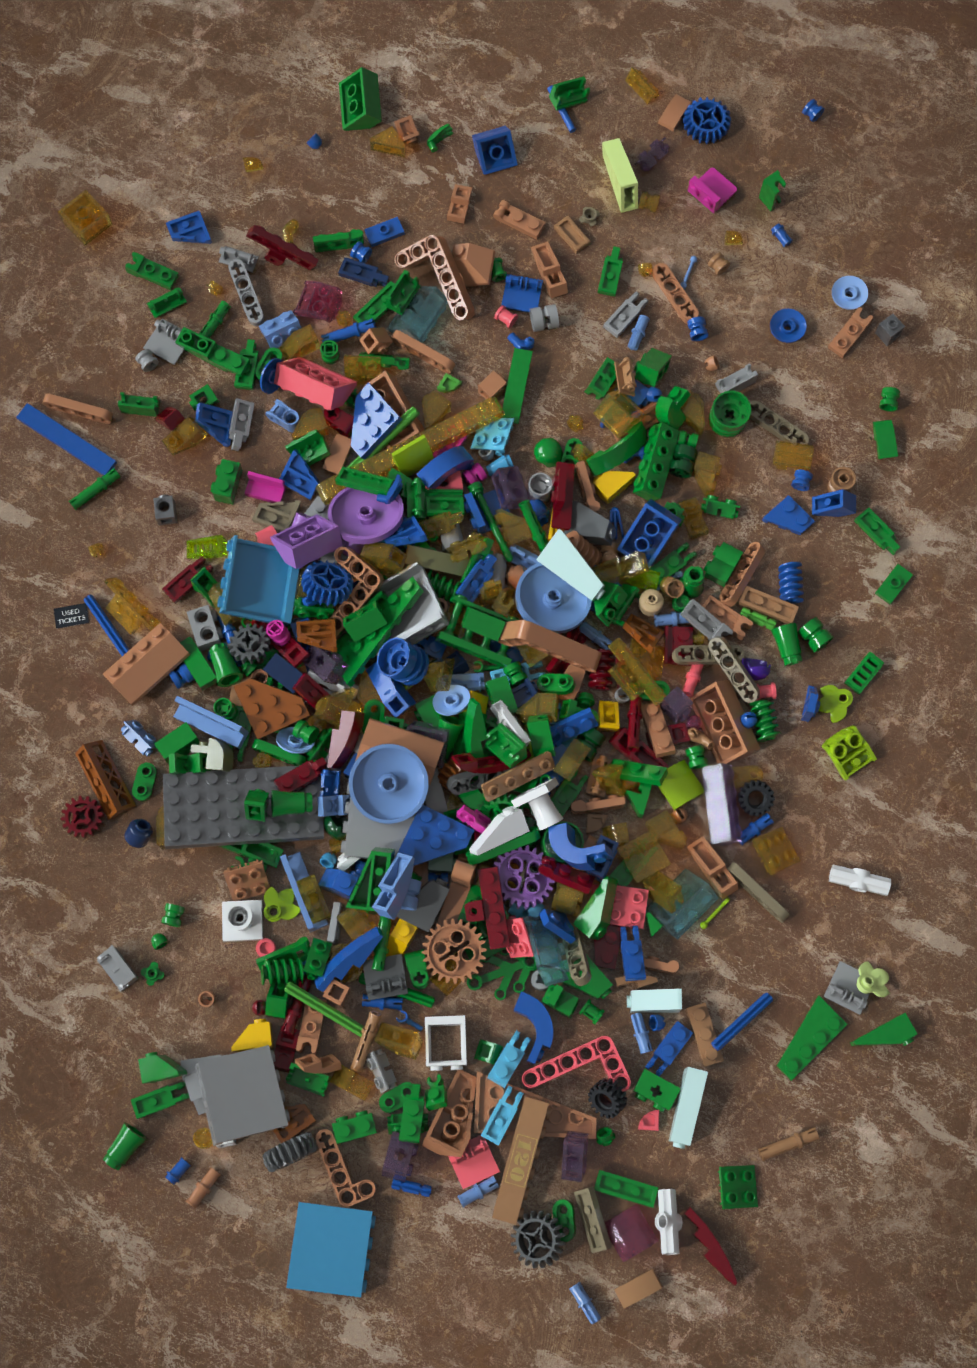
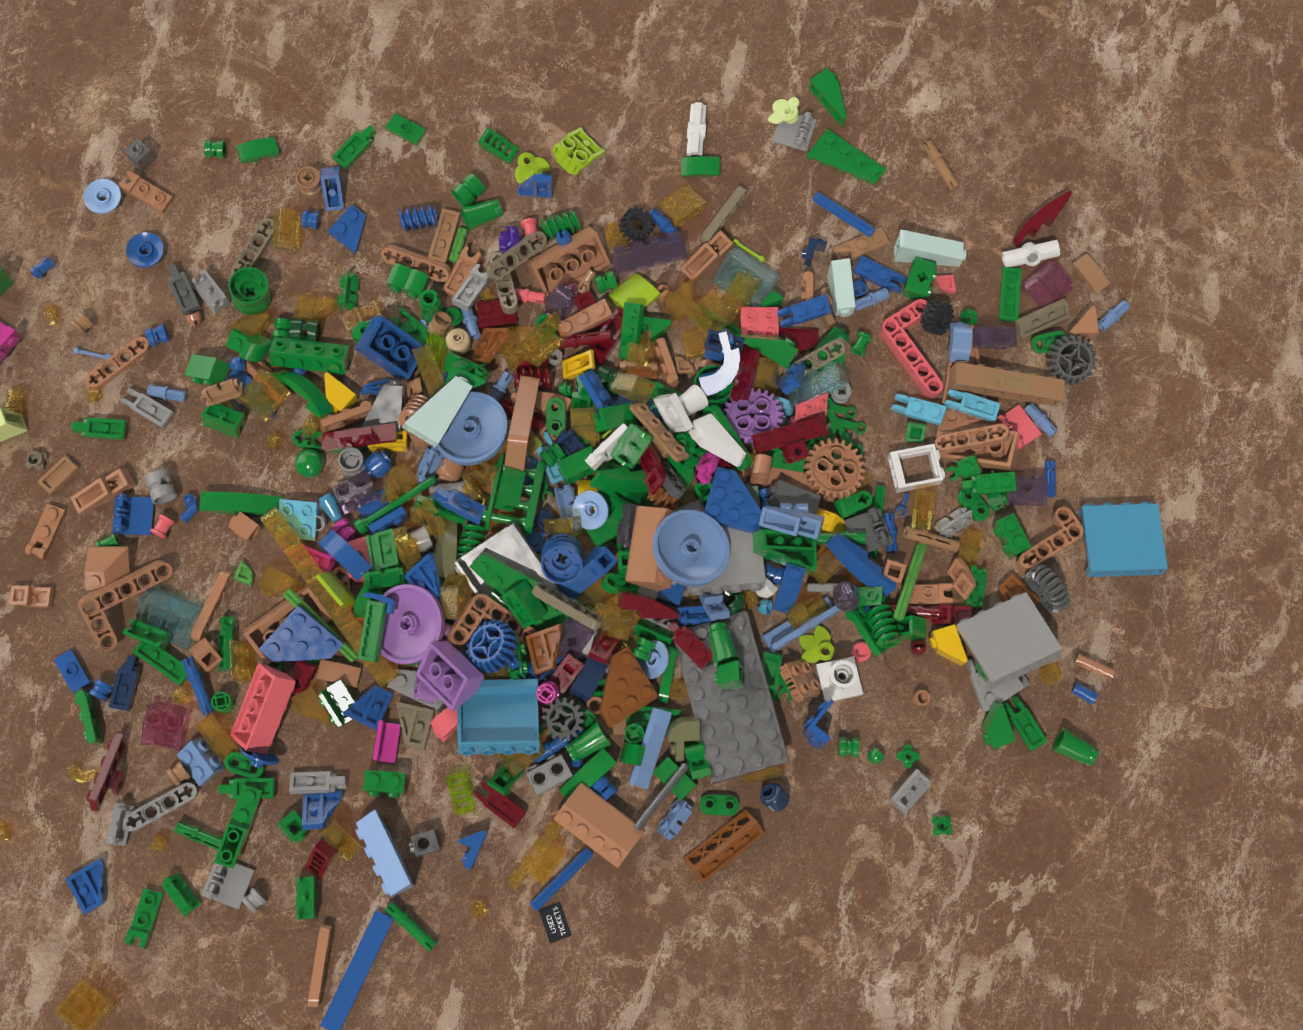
camera: 105 degrees left, 0 degrees up
dark red gear [60,796,105,839] -> none
medium blue piece [265,399,301,432] -> none
blue arch [513,991,553,1065] -> none
green pin [518,500,548,553] -> none
green brick [541,984,580,1019] -> none
green hinge [718,1165,758,1209] -> none
none -> medium nougat wheel [166,761,191,786]
none -> dark grey hinge [168,264,201,315]
none -> light blue slope [355,810,415,897]
none -> blue slope [457,830,488,871]
none -> dark tan beam [532,582,603,630]
none -> green slope [619,742,645,766]
none -> flat silver bar [633,763,689,831]
none -> green slope [681,157,720,178]
none -> dark blue bracket [801,238,827,267]
none -> blue bracket [803,699,834,749]
none -> clear purple head [833,582,860,612]
none -> green plate [931,815,953,836]
none -> nougat beam [935,424,1010,454]
none -> medium blue brick [948,322,972,362]
none -> nougat slope [1067,306,1099,340]

